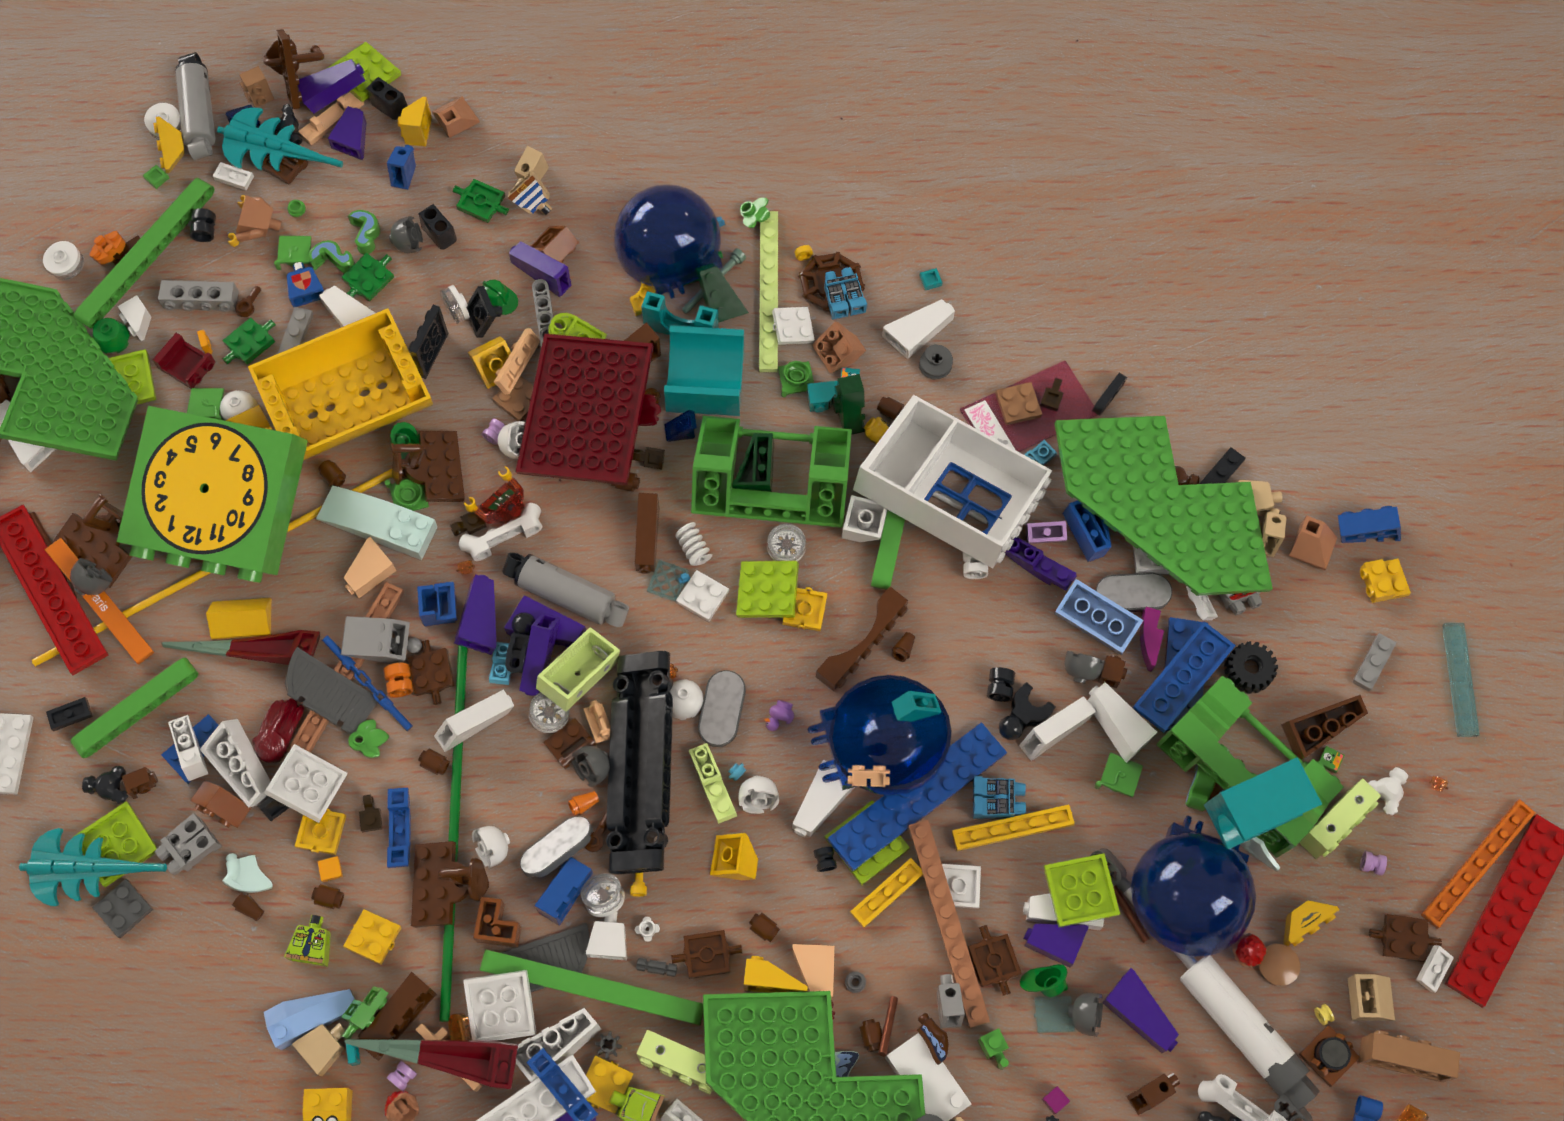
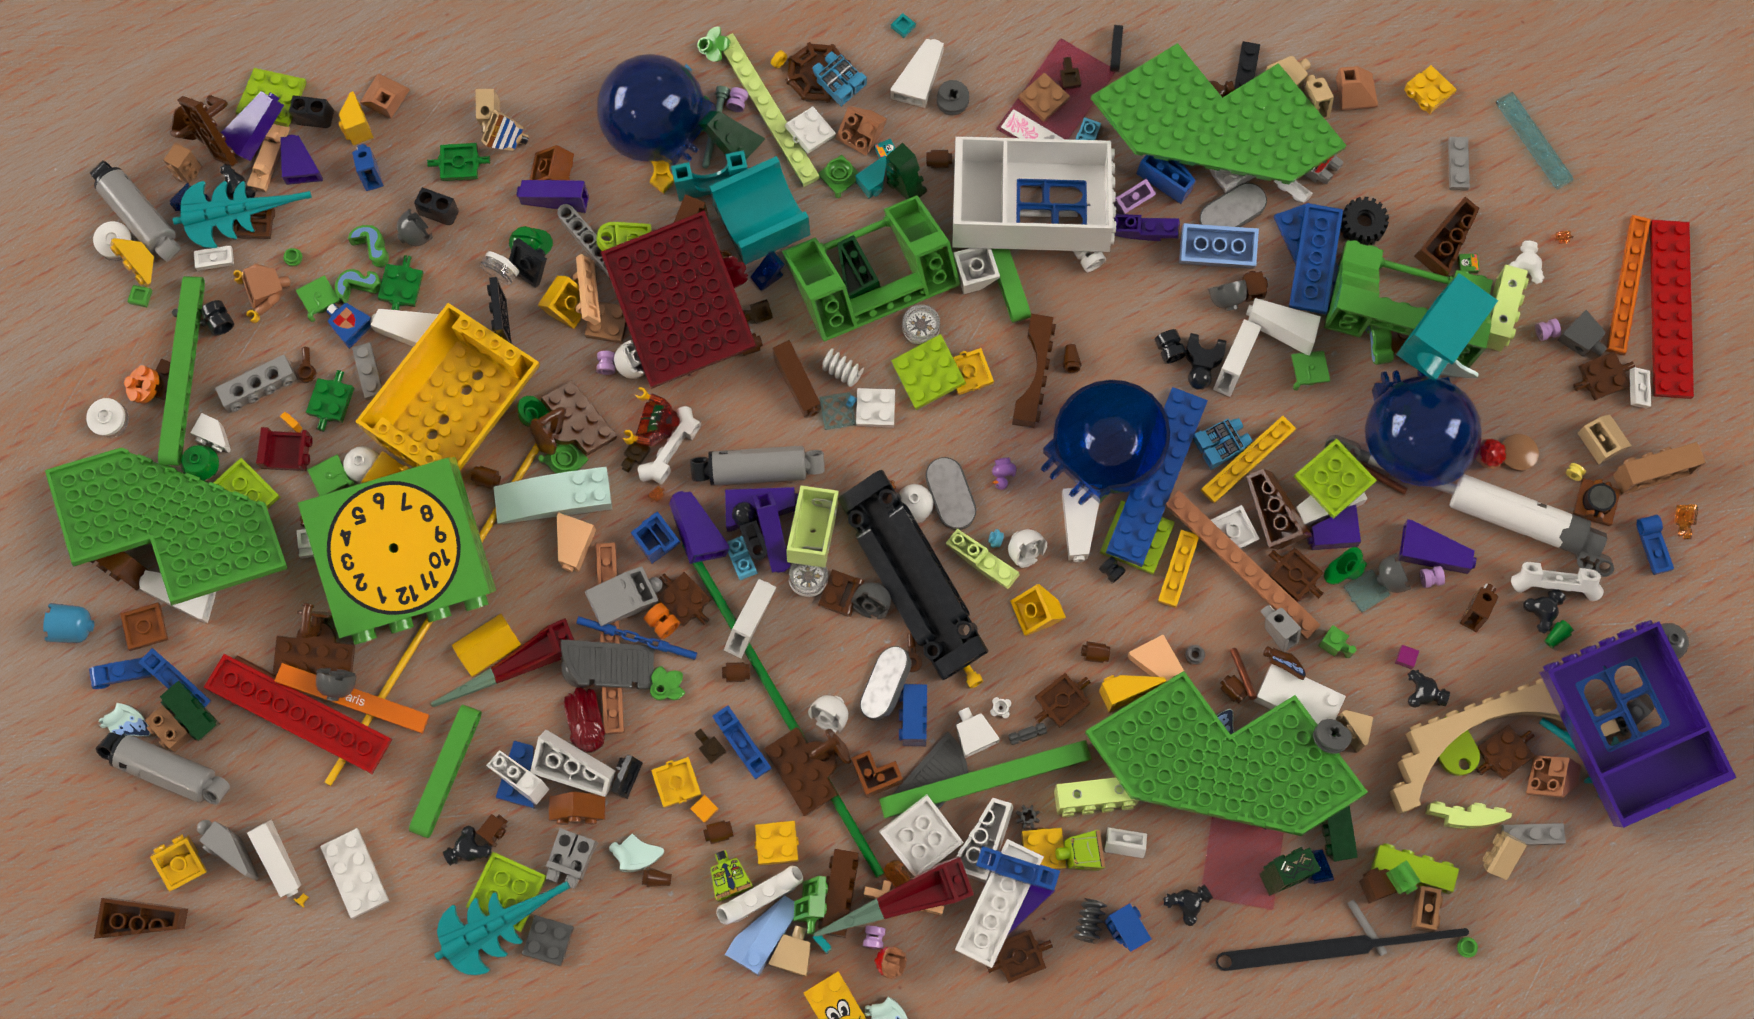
camera: 25 degrees left, 5 degrees up
black plate [46,697,93,731] -> none
white plate [264,744,348,823] -> none
orange cone [568,791,600,816] -> none
clear piece [581,873,625,917] -> none
light nougat hinge [583,700,611,743] -> none
light nougat hinge [848,765,890,787] -> none
yellow head [864,417,891,444] -> none
teal slope [892,691,941,722] -> none
magenta slope [1140,606,1164,672] -> none
yellow slope [1283,900,1340,947] -> none
blue wedge [1338,506,1401,543] -> none
none -> white plate [716,865,803,925]
none -> lavender wheel [726,87,749,112]
none -> reddish brown wedge [1246,469,1312,550]
none -> lavender wheel [1420,566,1445,588]
none -> dark grey torso [1558,310,1607,357]

